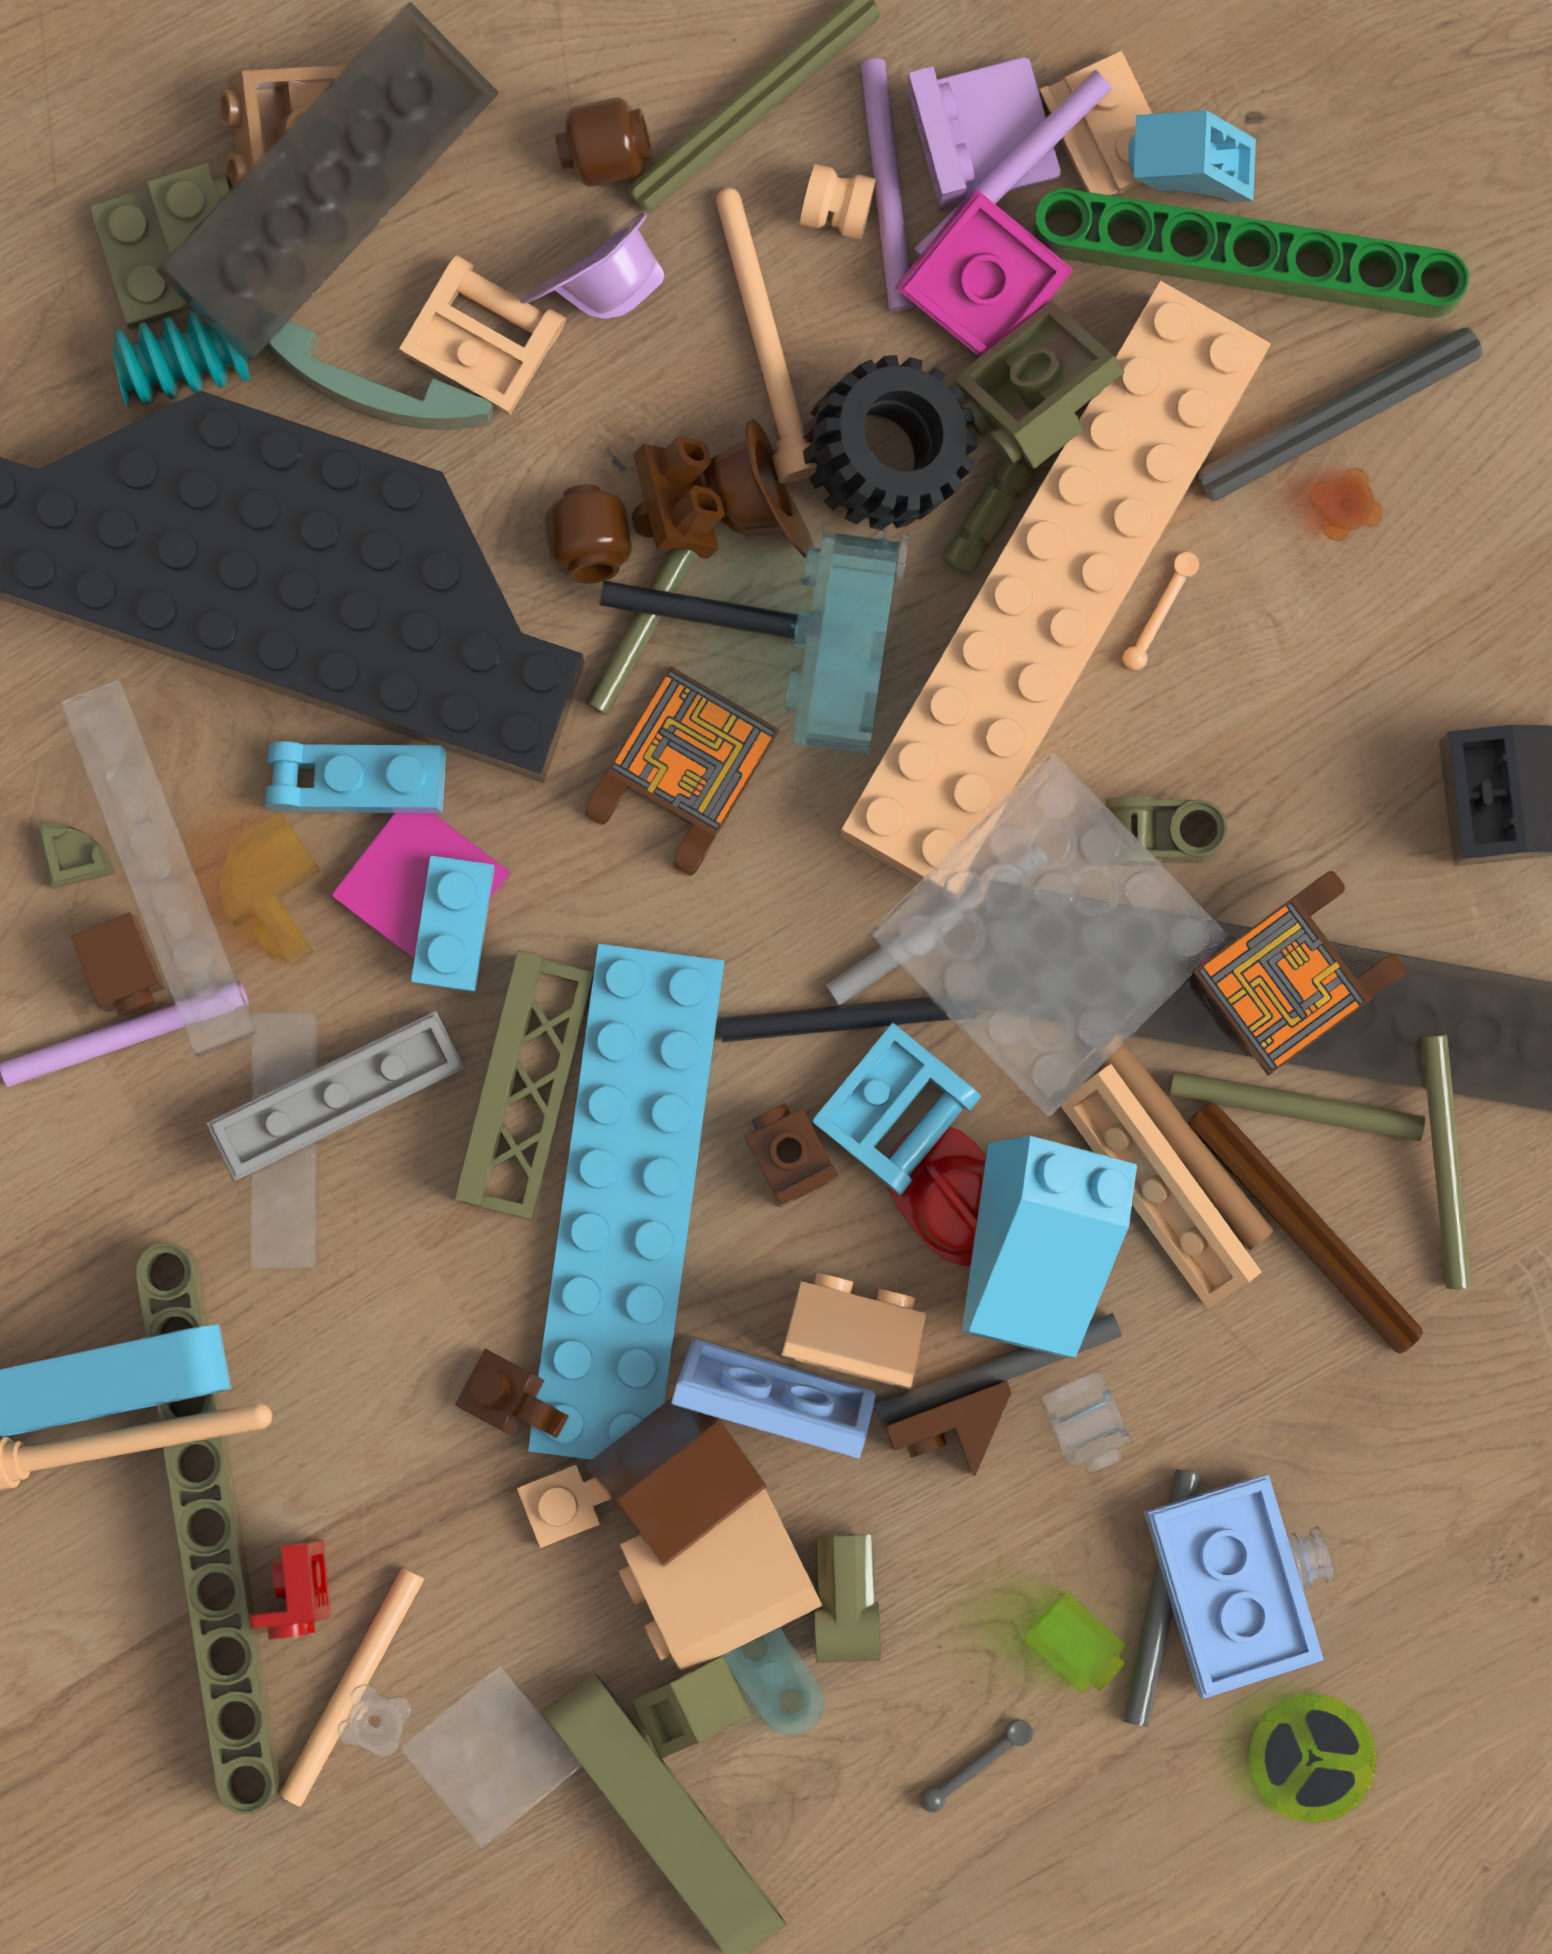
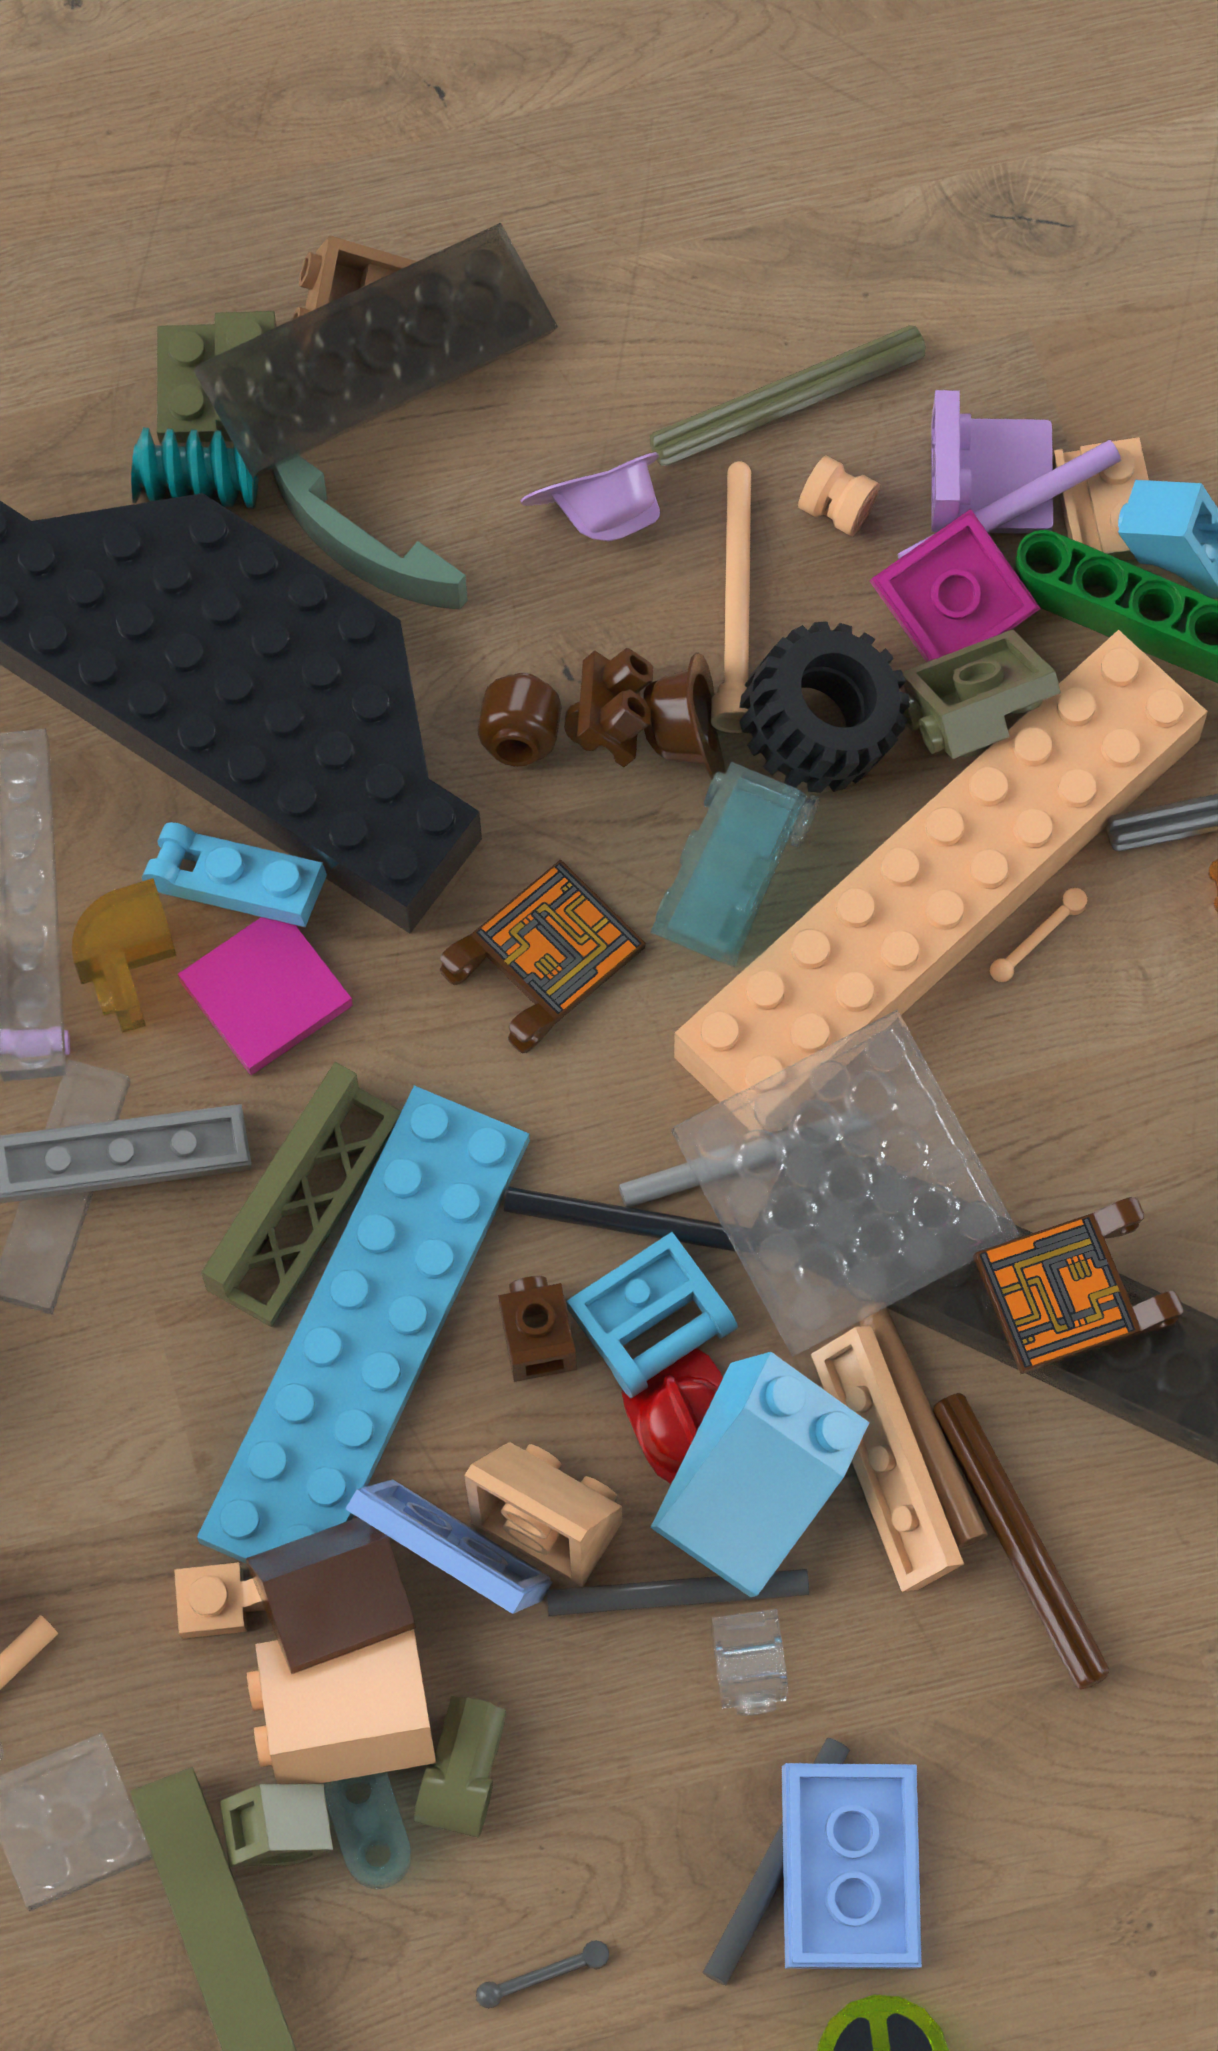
camera: 20 degrees right, 15 degrees down
light nougat plate [399,255,566,416] -> none
medium azure plate [411,855,495,993] -> none
reddish brown plate [455,1349,569,1438] -> none
reddish brown head [555,97,652,187] -> none
olive bar [586,483,708,715] -> none
black bar [599,581,854,649] -> none
lavender bar [860,59,914,312] -> none
reddish brown slope [885,1381,1011,1476] -> none
olive axle [943,459,1033,575] -> none
clear neon green brick [1022,1591,1126,1693] -> none
olive piece [1105,796,1228,866] -> none
olive bar [1169,1071,1425,1141] -> none
clear bush [1287,1526,1335,1590] -> none
olive bar [1421,1033,1472,1289] -> none

